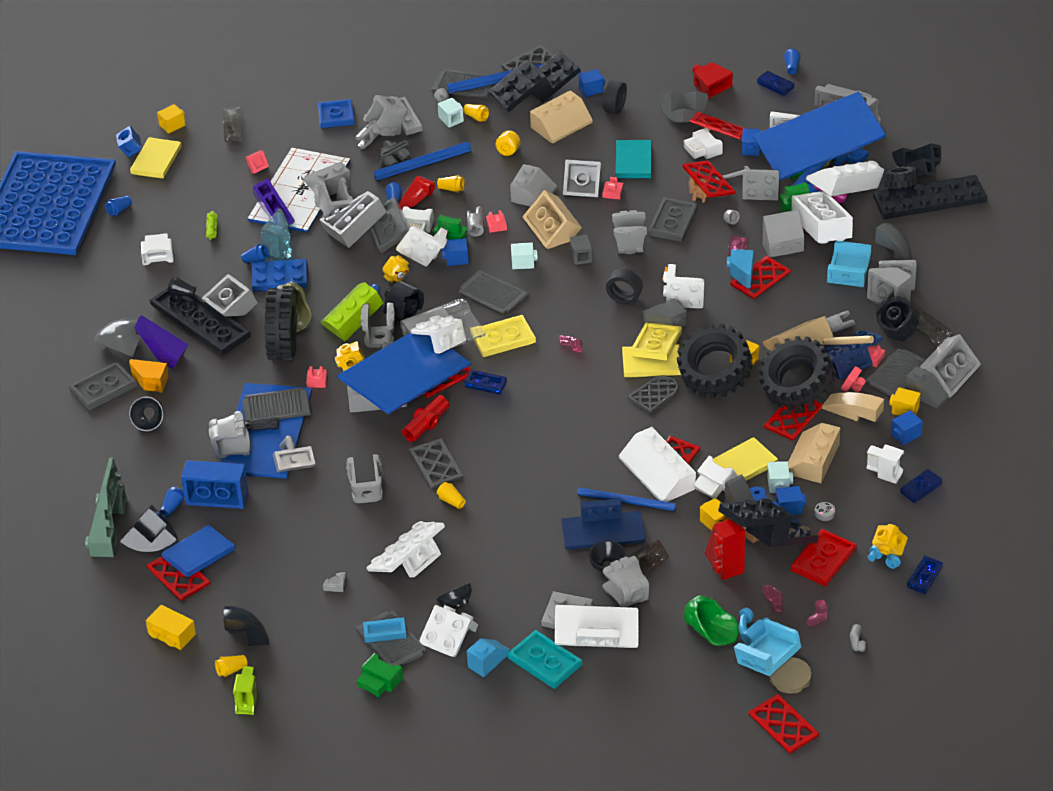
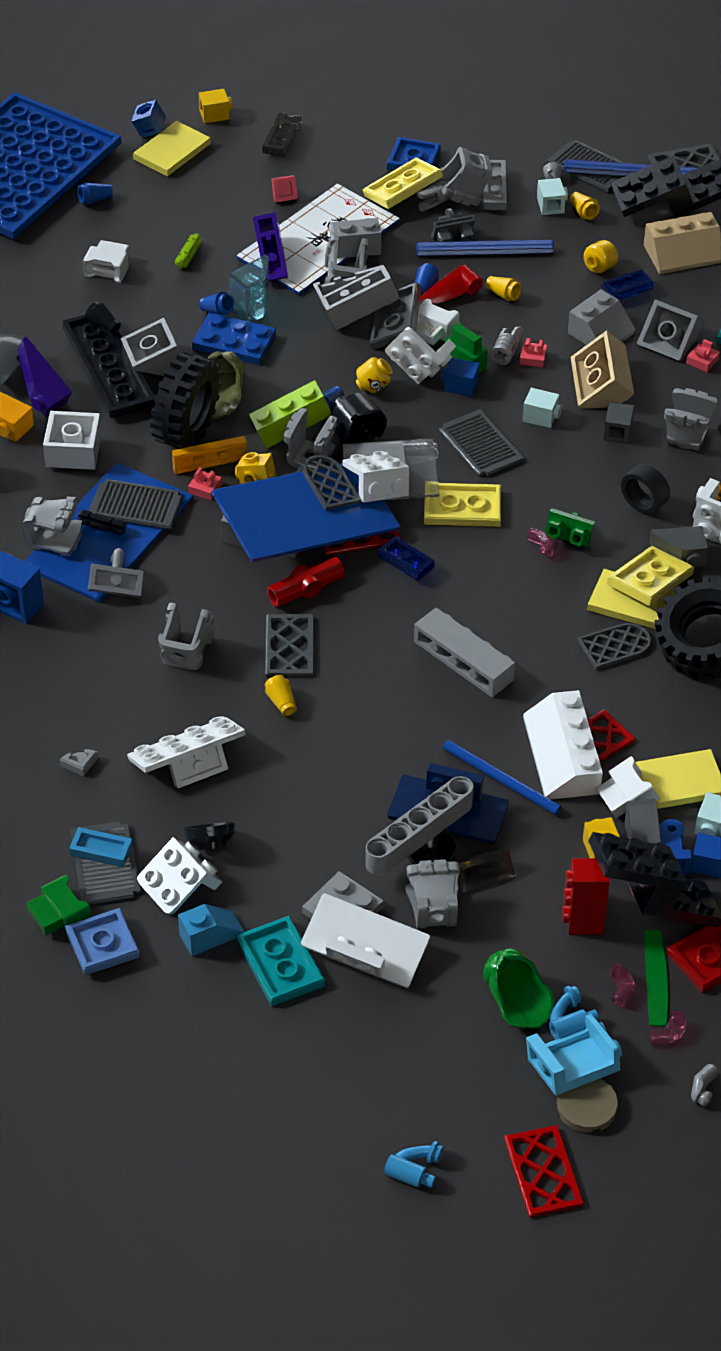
camera: 20 degrees right, 5 degrees up
none -> white brick [43,411,102,470]
none -> medium blue plate [65,908,140,976]
none -> light orange tile [172,436,247,474]
none -> dark grey window [303,455,362,511]
none -> light yellow tile [363,158,443,209]
none -> light grey beam [365,776,474,875]
none -> dark azure plant [384,1140,444,1188]
none -> light grey brick [414,608,515,697]
none -> green hips [545,508,595,547]
none -> clear blue plate [601,269,654,300]
none -> green sticker [644,930,668,1026]

